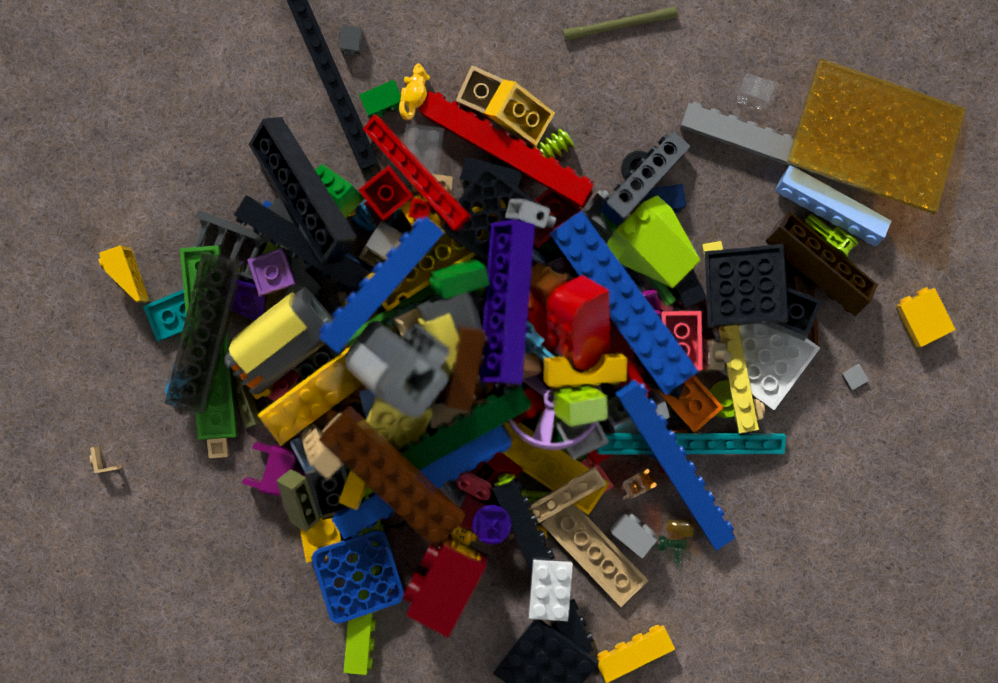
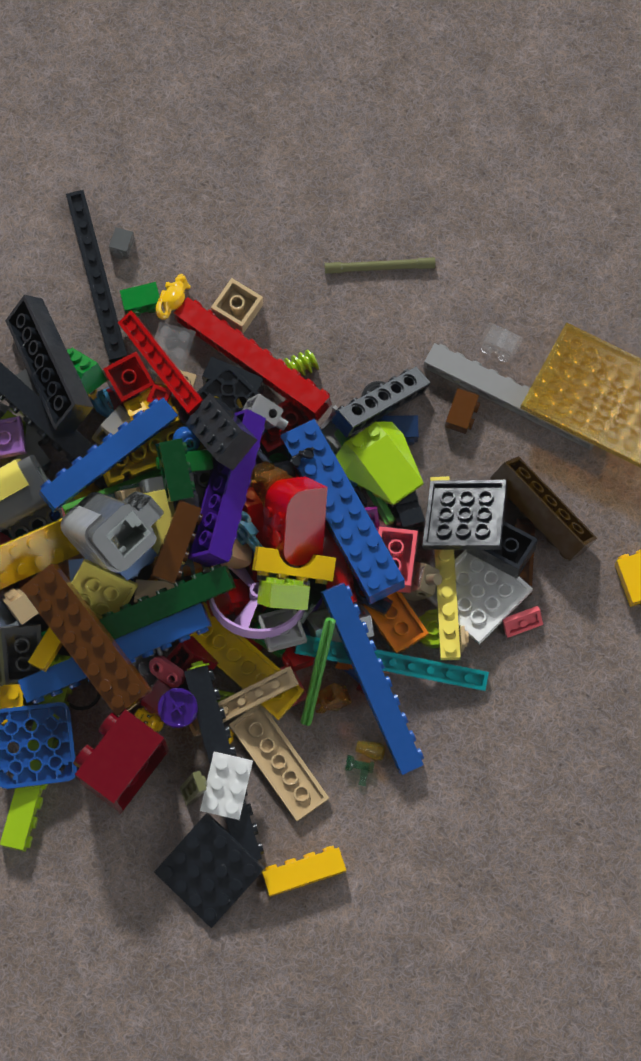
camera: 10 degrees right, 15 degrees down
yellow brick [484,80,555,146] -> none
light grey brick [609,511,657,558] -> none
brick [775,165,891,247] -> none
lime connector [804,214,858,258] -> none
light grey tile [841,364,869,390] -> none
none -> yellow plate [123,395,147,421]
none -> dark green brick [155,438,196,502]
none -> blue head [172,427,200,451]
none -> olive plate [179,771,207,806]
none -> black brick [186,393,257,470]
none -> black piece [290,447,314,467]
none -> bright green axle [301,617,336,726]
none -> reddish brown brick [445,388,481,434]
none -> coral plate [502,606,543,638]

